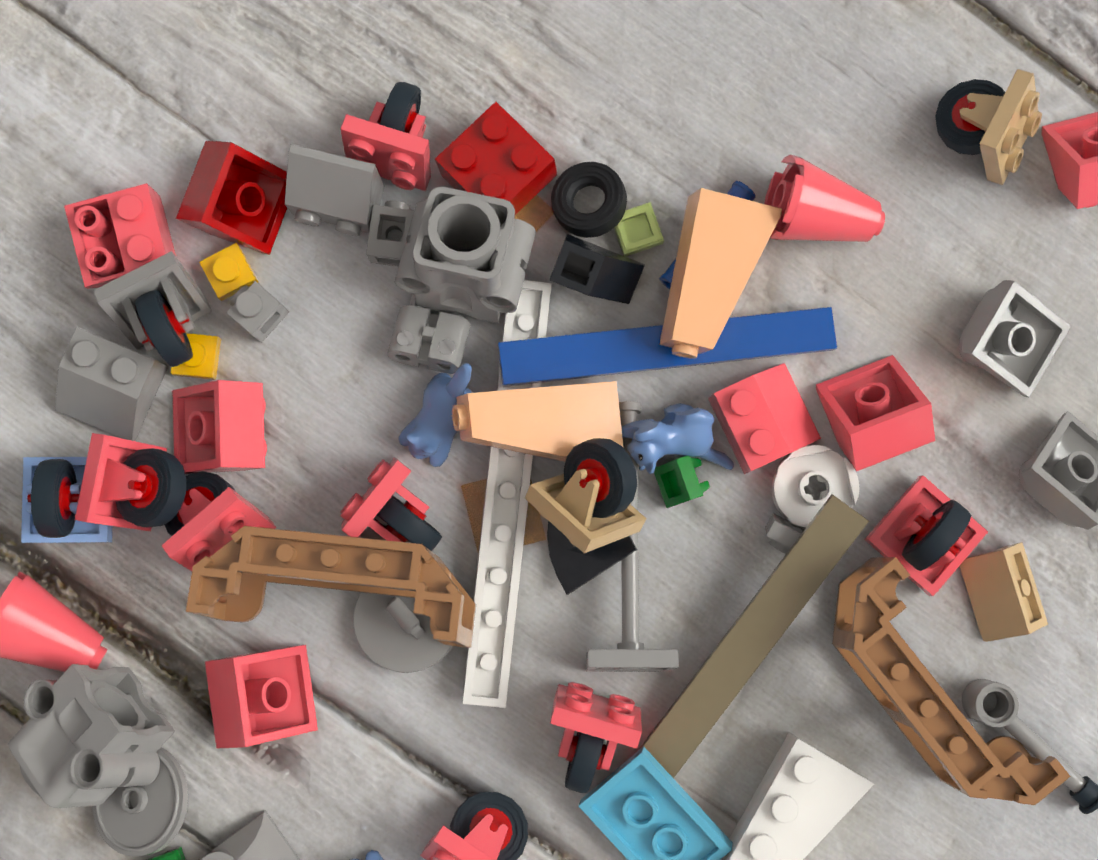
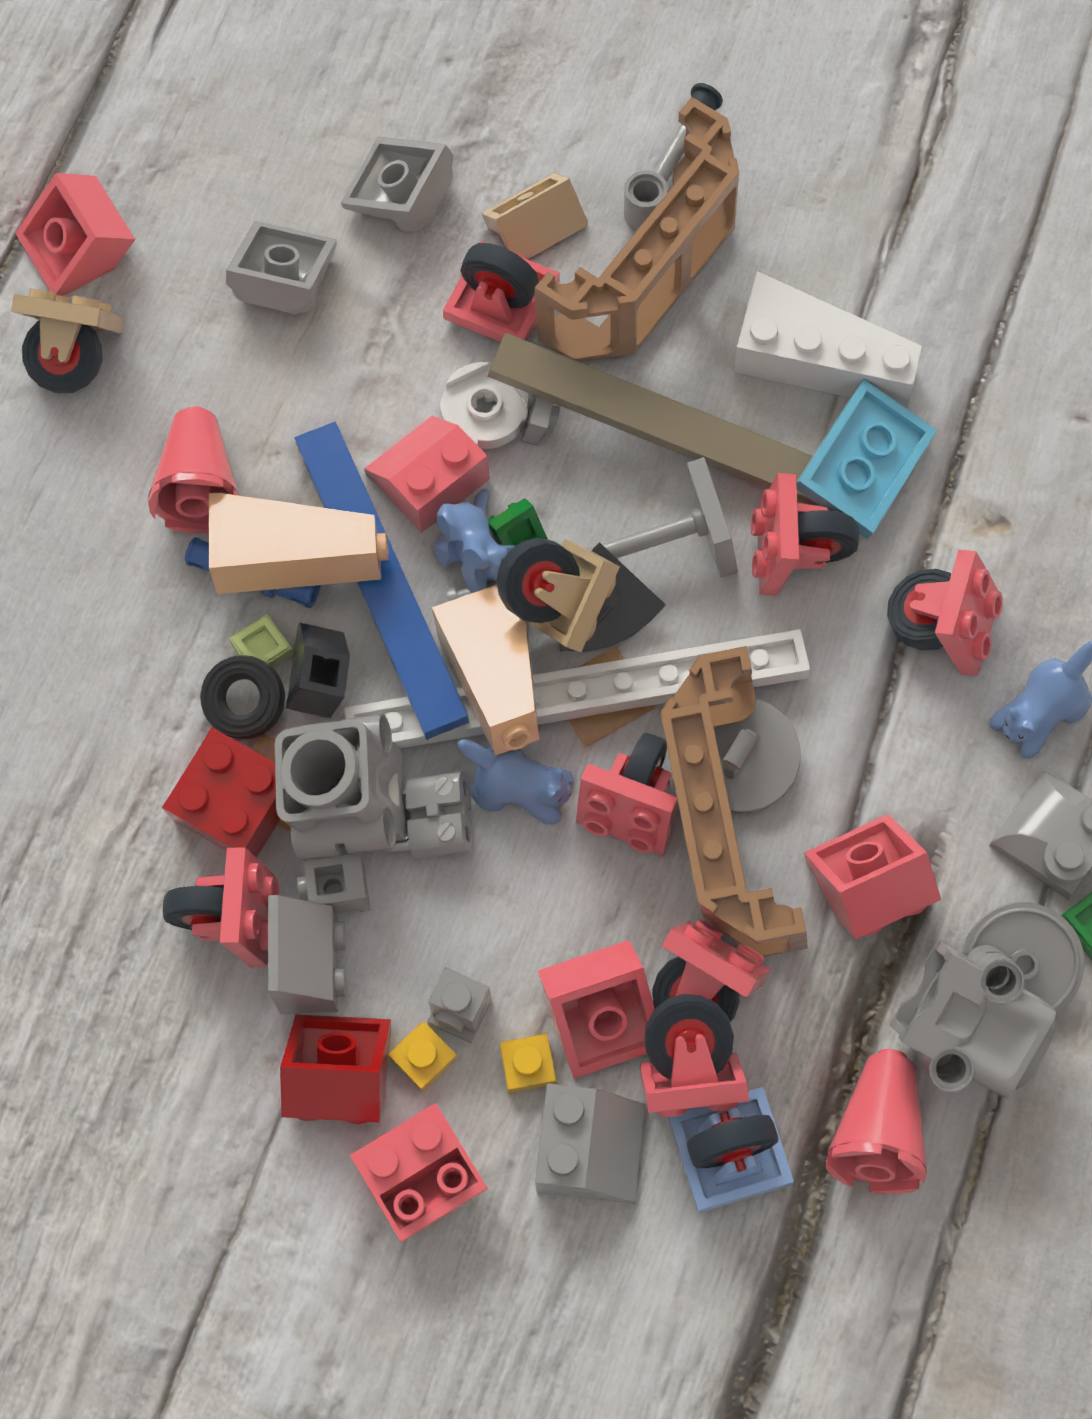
camera: 100 degrees left, 15 degrees down
light grey plate [93,251,212,367] -> none
coral slope [816,355,935,472] -> none

